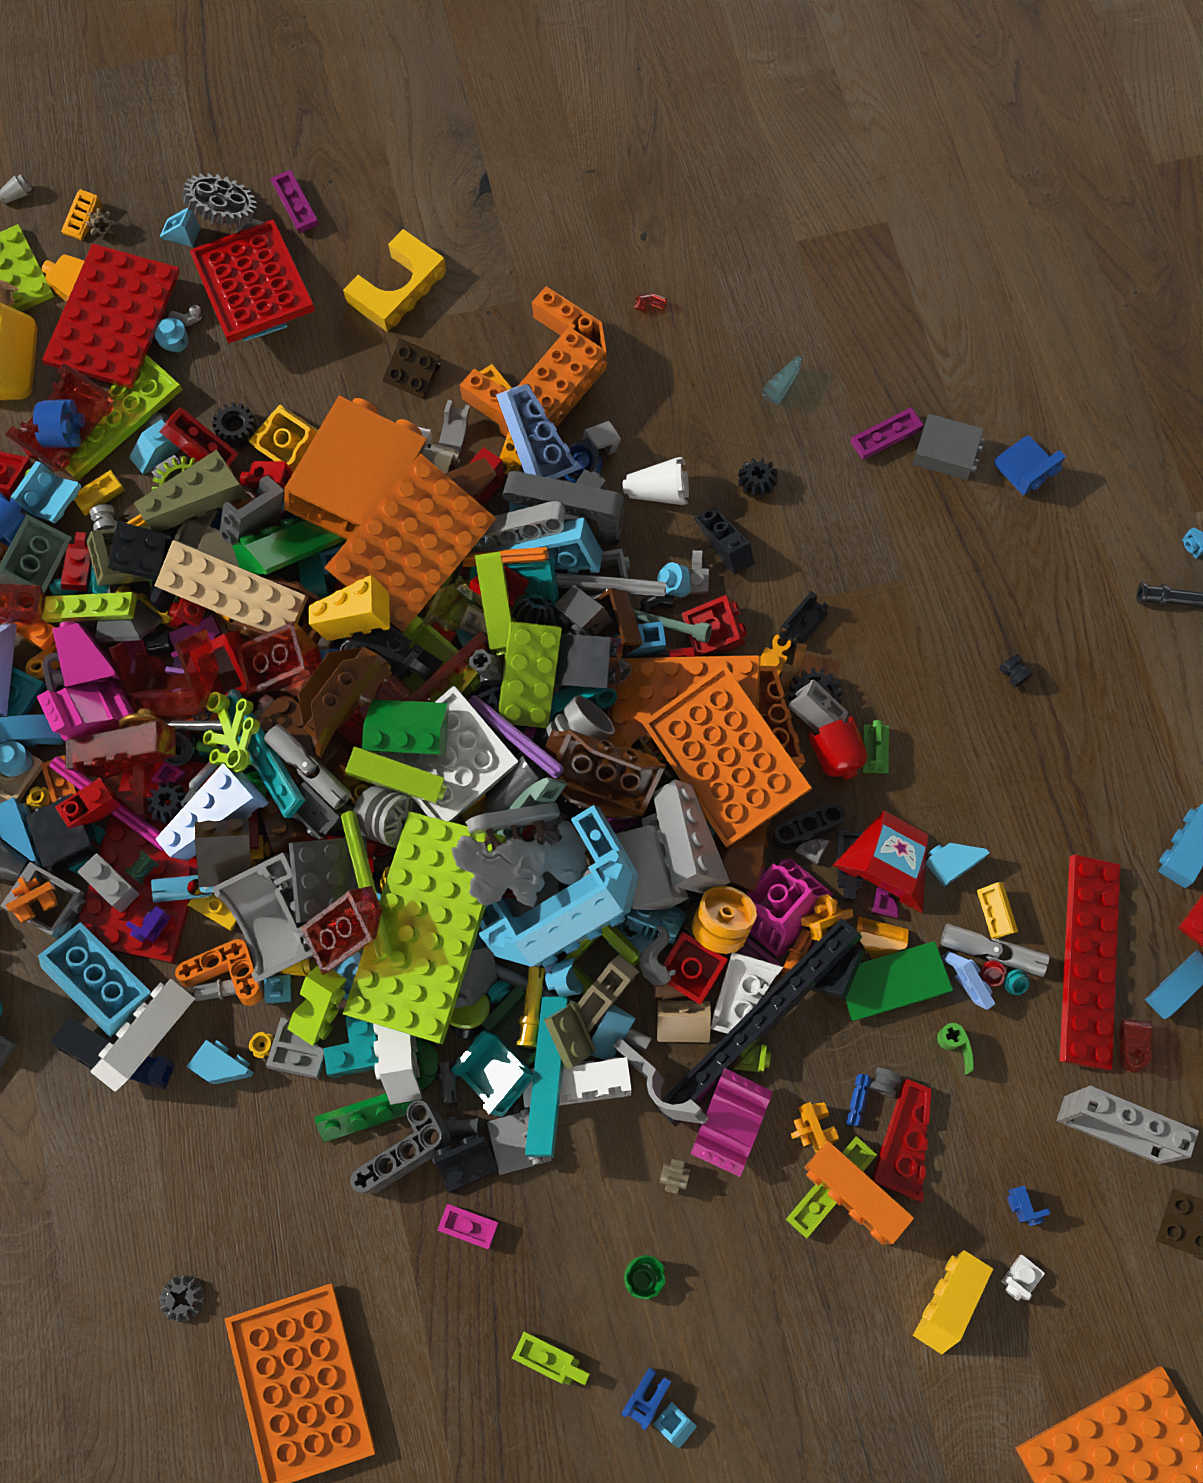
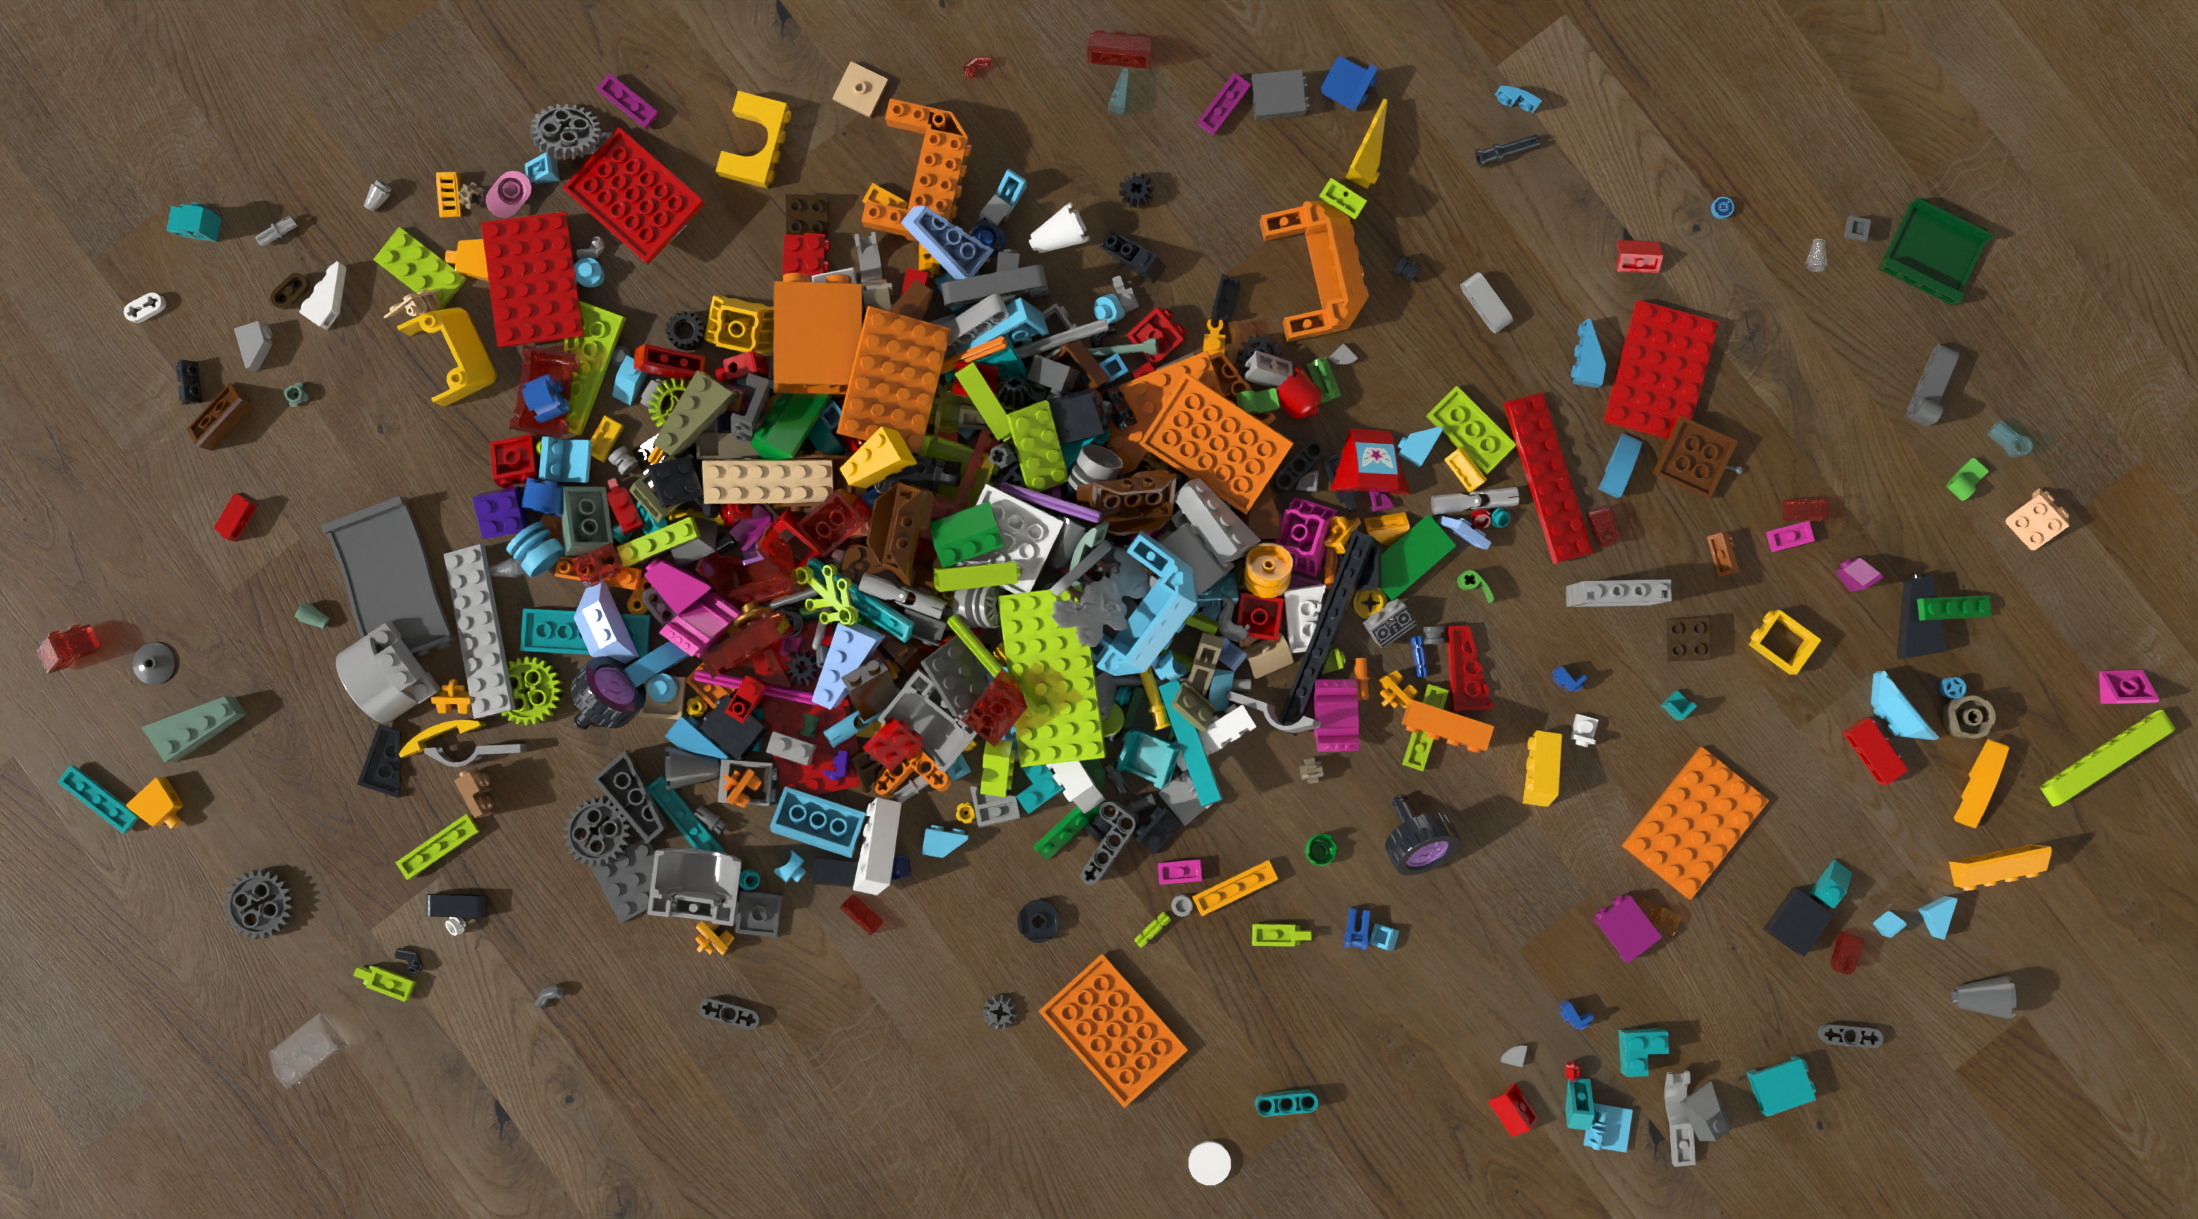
camera: 25 degrees left, 15 degrees up
none -> bright pink piece [486,171,531,218]
none -> medium azure piece [774,850,806,883]
none -> red plate [782,233,830,279]
none -> tan plate [833,62,889,118]
none -> clear red slope [840,894,883,935]
none -> dark brown wing [848,749,885,793]
none -> red plate [863,716,924,771]
none -> medium azure slope [995,169,1027,211]
none -> black plate [1017,899,1060,943]
none -> black wheel [1084,813,1113,843]
none -> clear red slope [1087,30,1152,69]
none -> black hinge [1101,385,1138,431]
none -> lime axle [1135,912,1171,948]
none -> light grey tile [1171,895,1193,917]
none -> light orange plate [1192,860,1278,916]
none -> light blue bracket [1218,635,1248,672]
none -> bright green panel [1236,388,1279,415]
none -> orange wedge [1259,201,1369,343]
none -> lime window [1319,178,1367,219]
none -> light grey tile [1328,343,1358,365]
none -> yellow wedge [1345,99,1387,189]
none -> yellow gear [1353,590,1387,620]
none -> orange axle [1353,658,1370,701]
none -> brick [1363,599,1417,649]
none -> black wheel [1385,794,1460,876]
none -> lime plate [1426,386,1516,475]
none -> light grey beam [1460,272,1513,333]
none -> teal panel [1661,690,1697,720]

